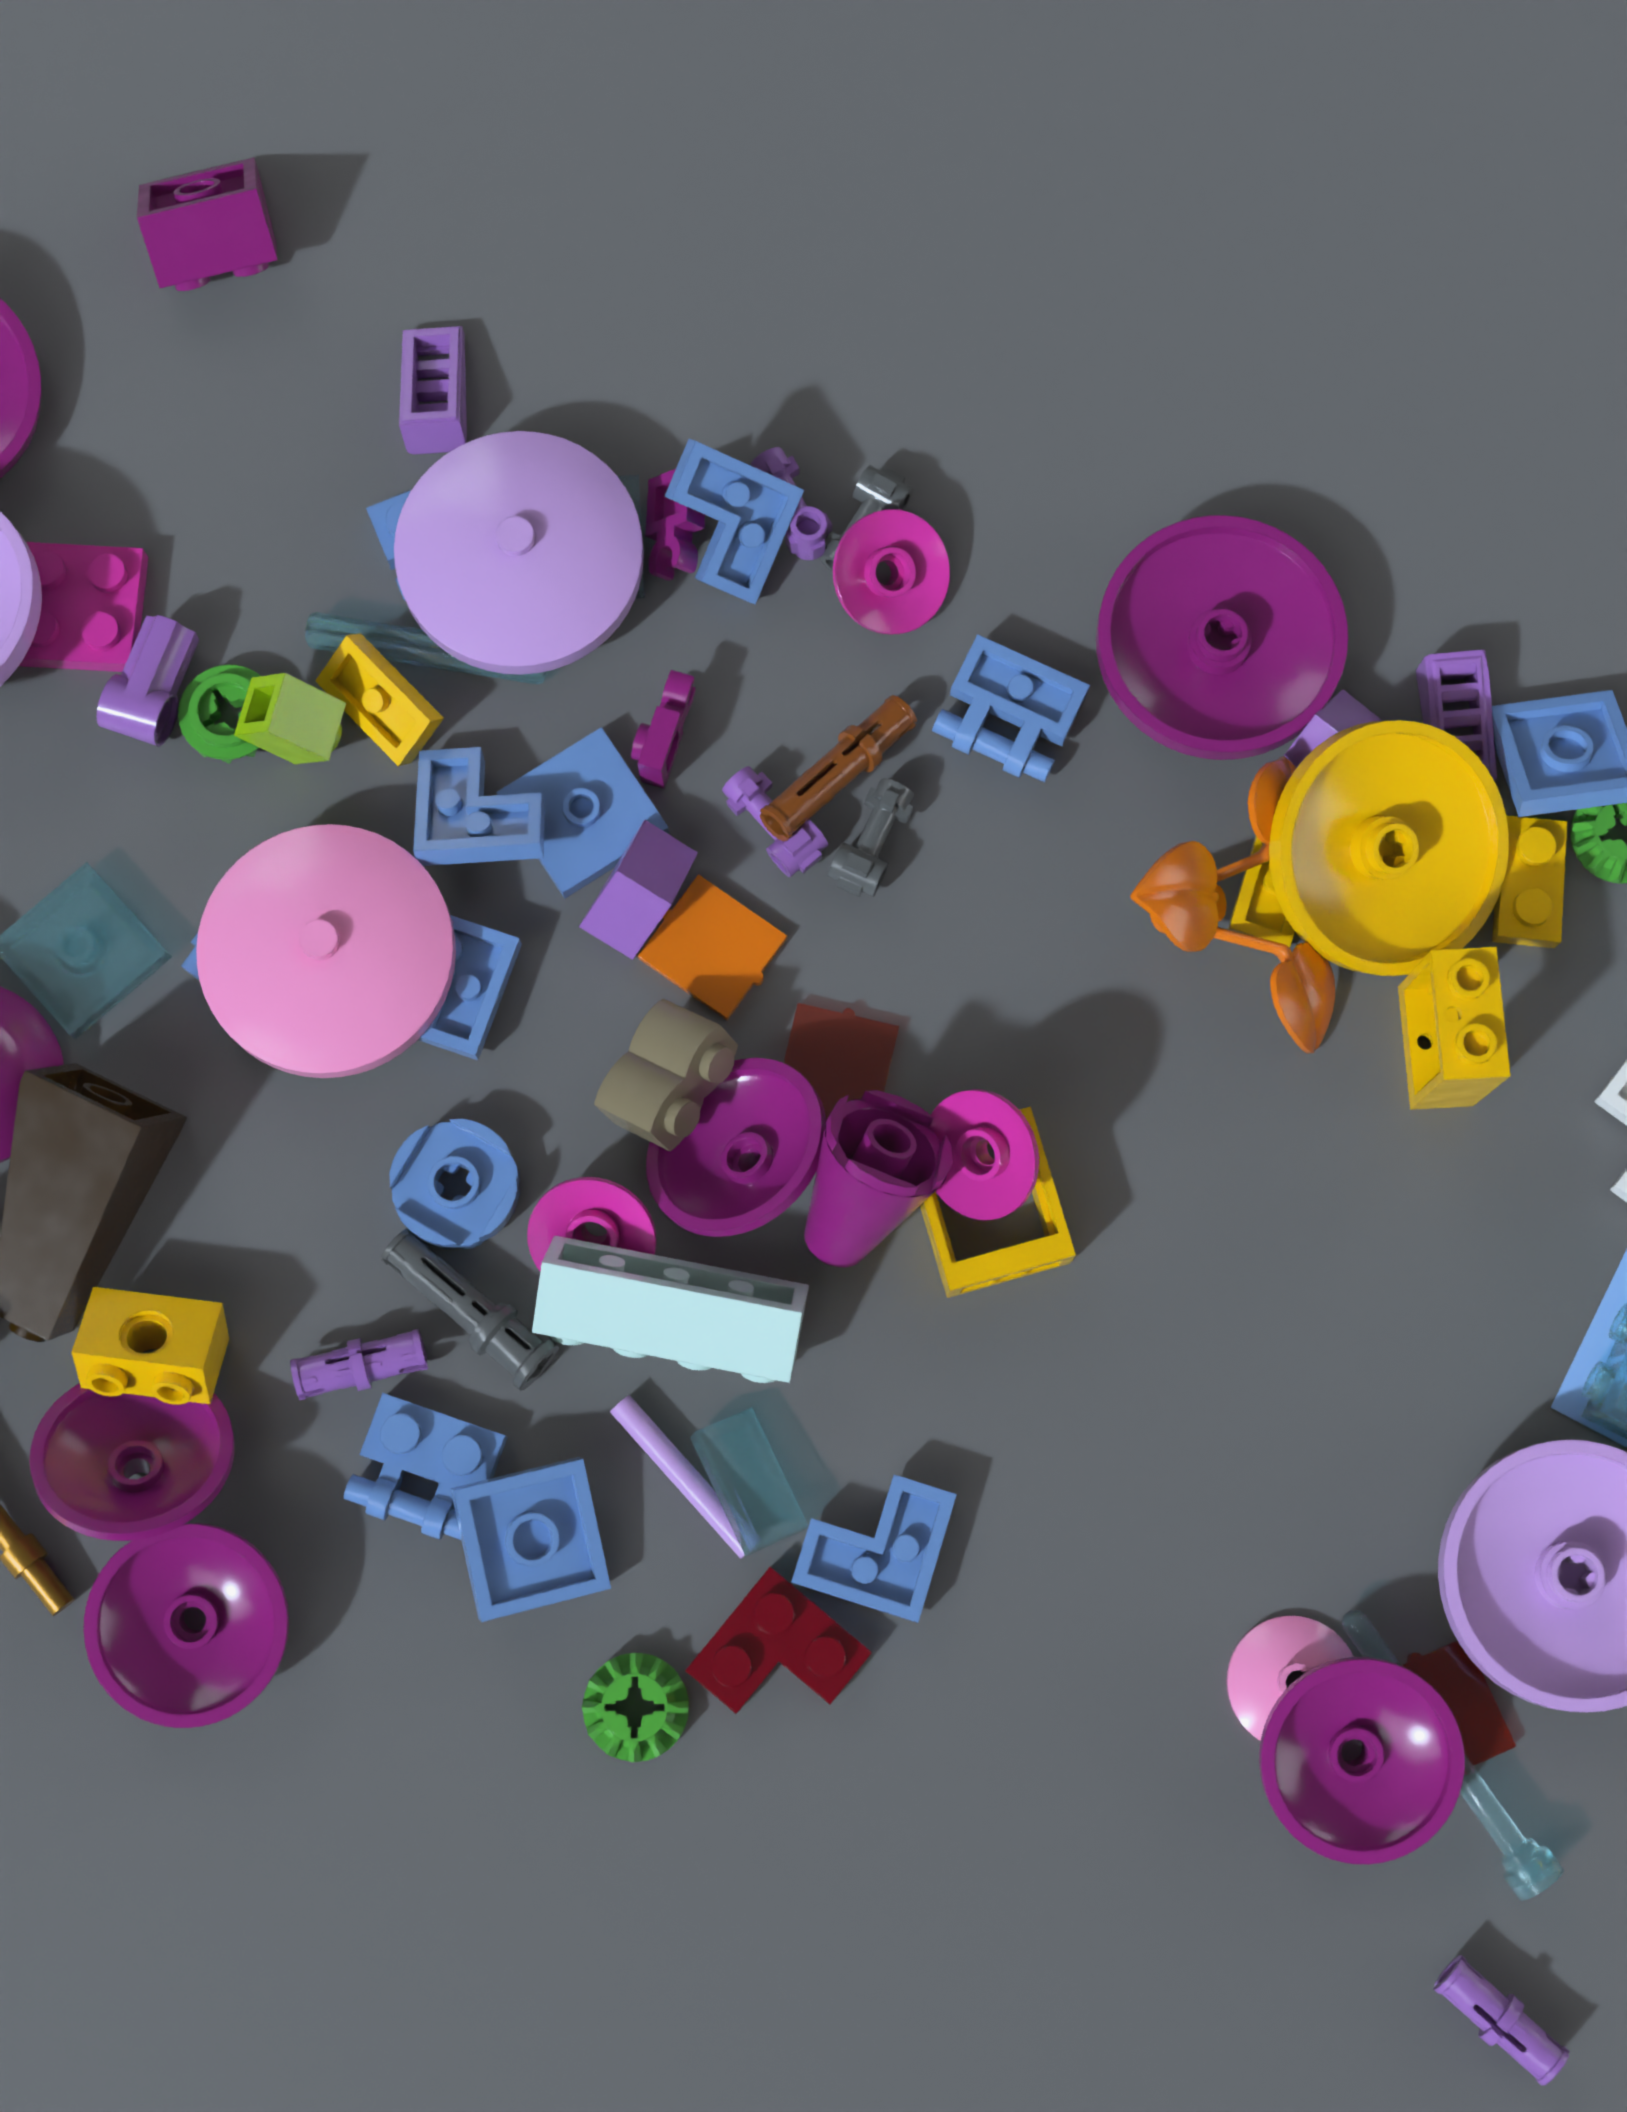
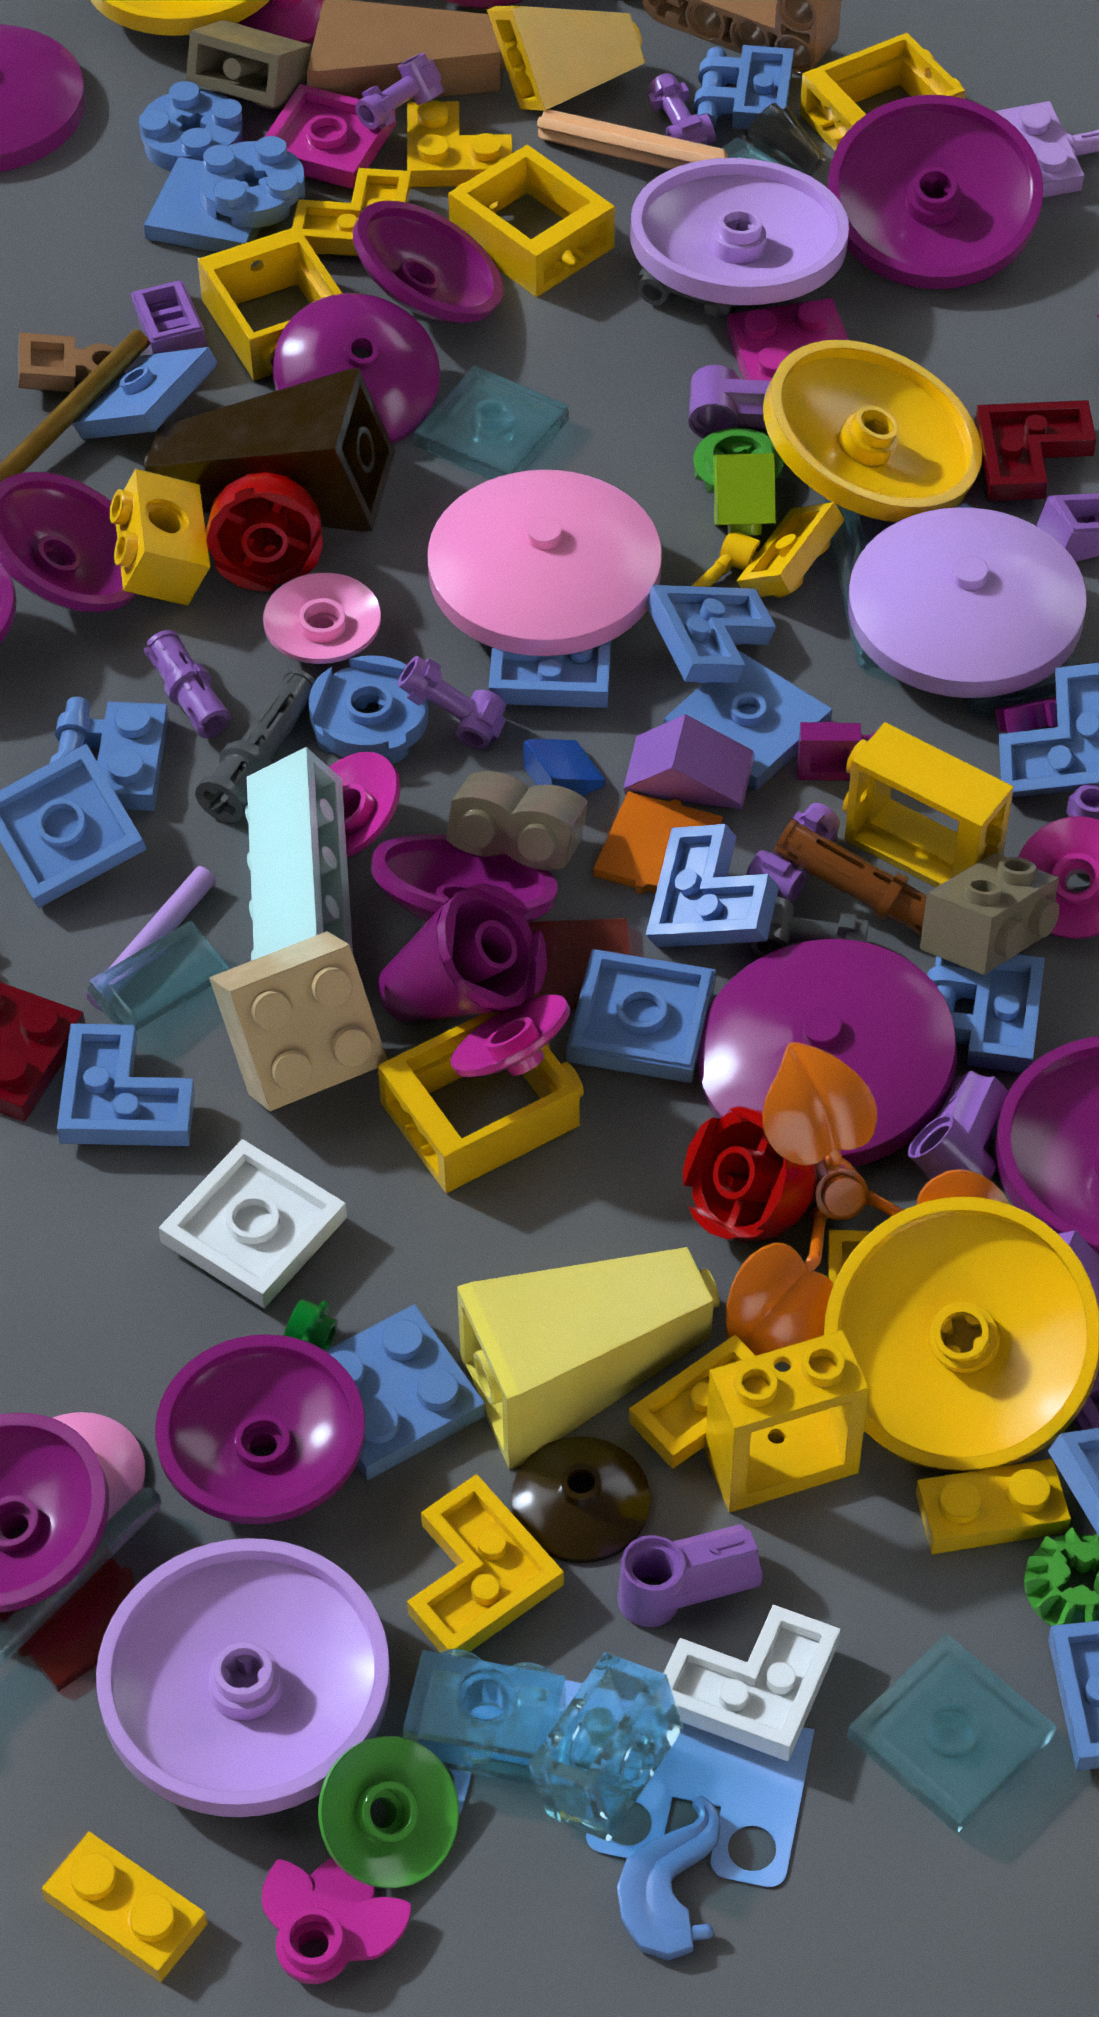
camera: 75 degrees right, 25 degrees down
none -> magenta dish [155,1334,365,1524]
none -> white plate [158,1139,347,1309]
none -> red cylinder [206,472,323,592]
none -> tan brick [209,931,387,1111]
none -> bright pink dish [263,573,381,664]
none -> green plate [283,1299,338,1351]
none -> medium blue plate [326,1304,486,1481]
none -> medium lavender bar [397,656,506,750]
none -> yellow plate [407,1474,564,1665]
none -> light yellow slope [457,1247,720,1469]
none -> dark brown dish [511,1437,650,1563]
none -> blue slope [523,739,606,796]
none -> medium blue plate [566,949,716,1083]
none -> medium lavender piece [617,1524,763,1627]
none -> yellow plate [629,1335,755,1469]
none -> plate [646,824,779,947]
none -> red cylinder [682,1106,817,1242]
none -> yellow hand [691,532,760,587]
none -> magenta dish [697,939,957,1167]
none -> yellow dish [763,340,982,522]
none -> yellow window [842,722,1014,887]
none -> medium lavender piece [908,1071,1009,1179]
none -> dark tan brick [920,853,1059,975]
none -> dark red plate [975,400,1096,501]

